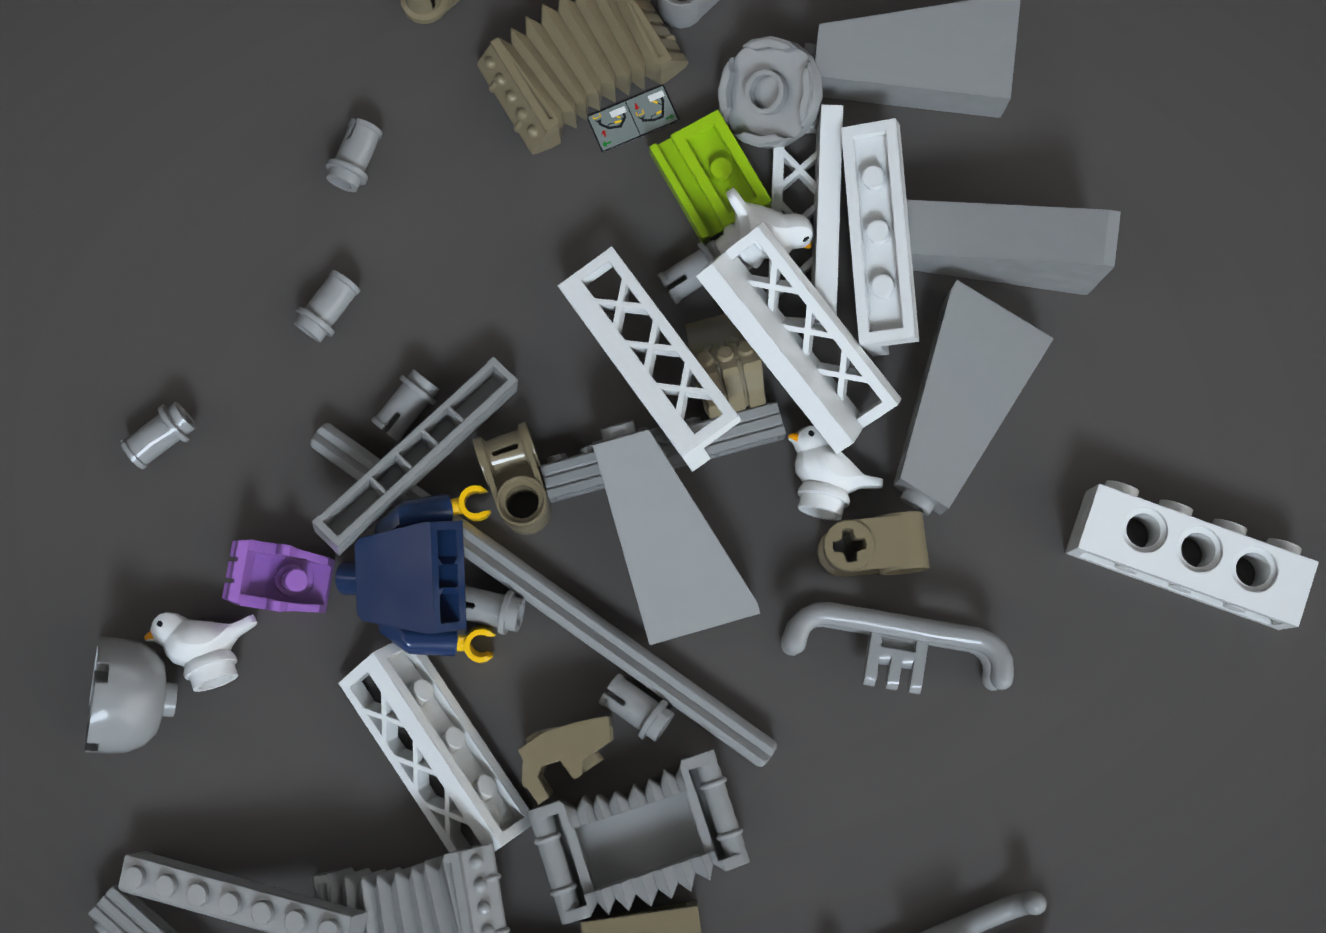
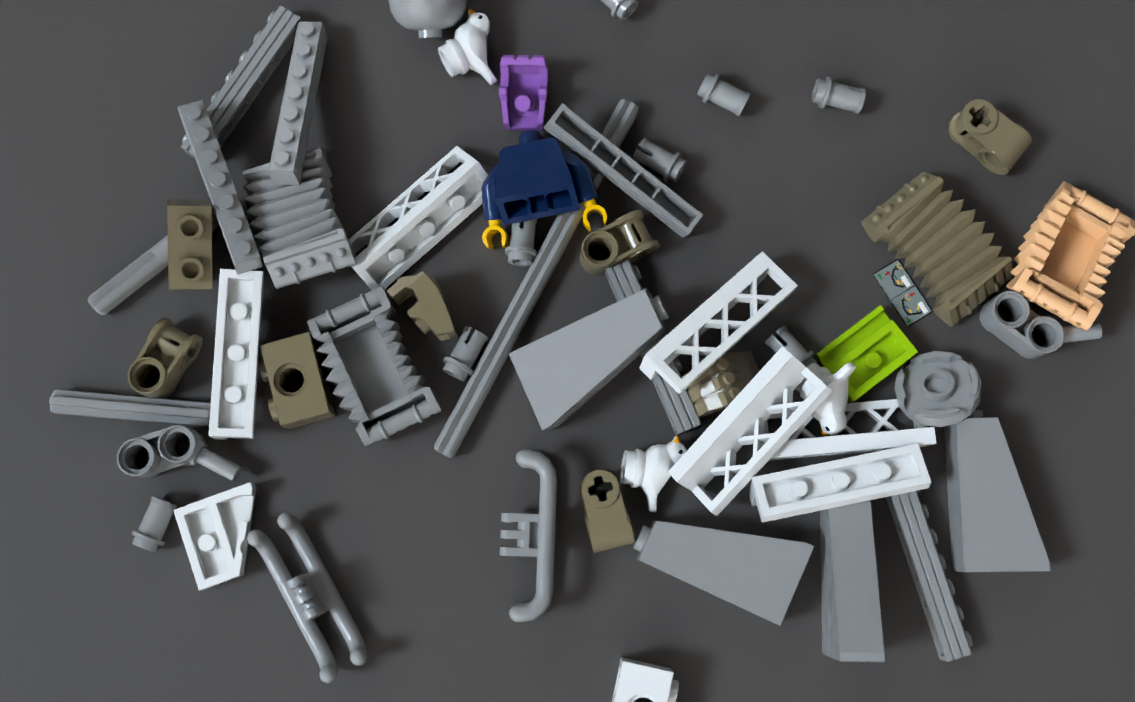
camera: 80 degrees right, 0 degrees up
none -> light grey piece [885,490,973,662]

